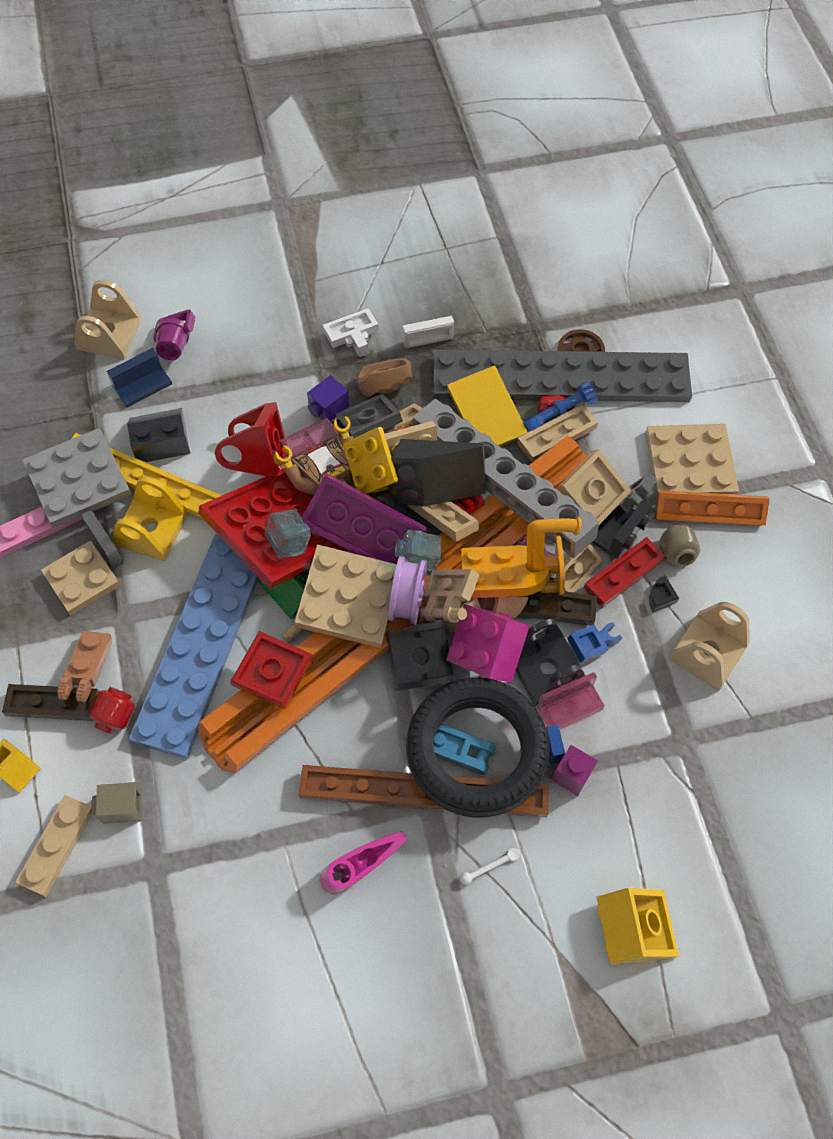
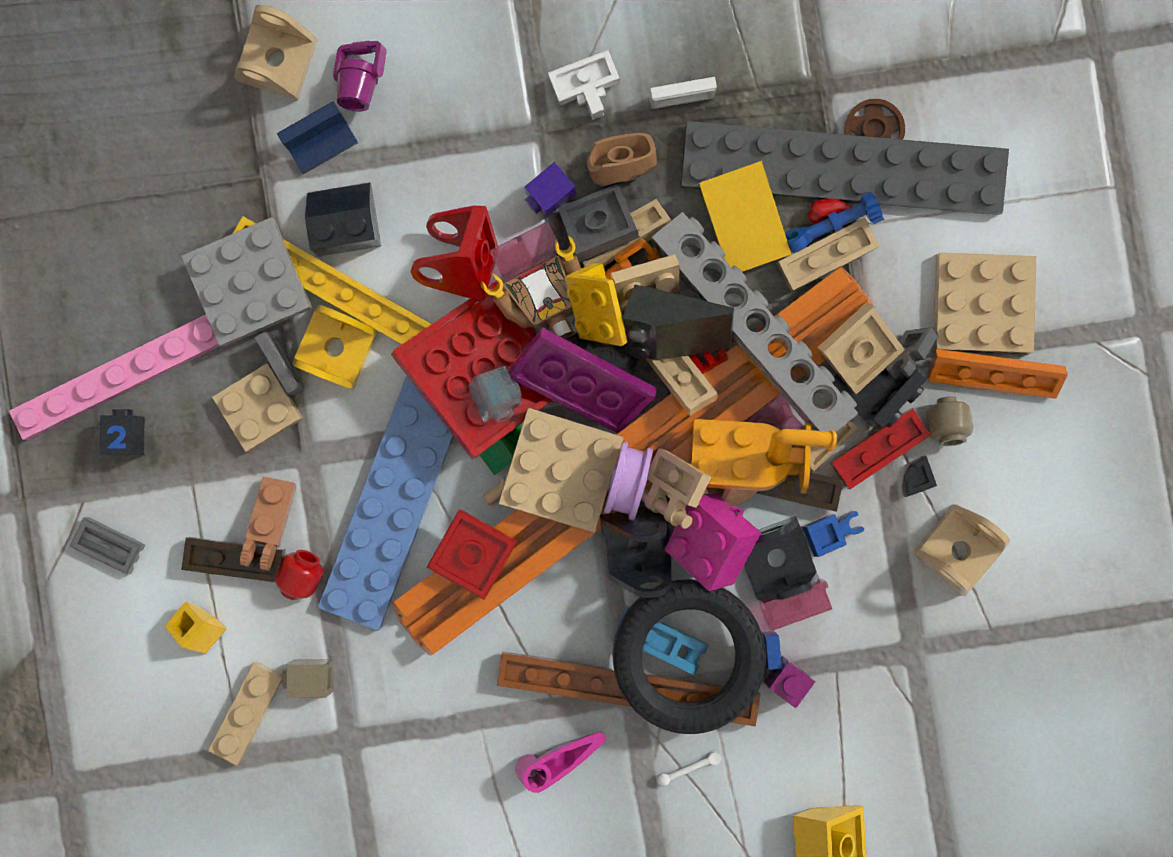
camera: 10 degrees right, 25 degrees up
clear light blue brick [395,529,441,575] -> none

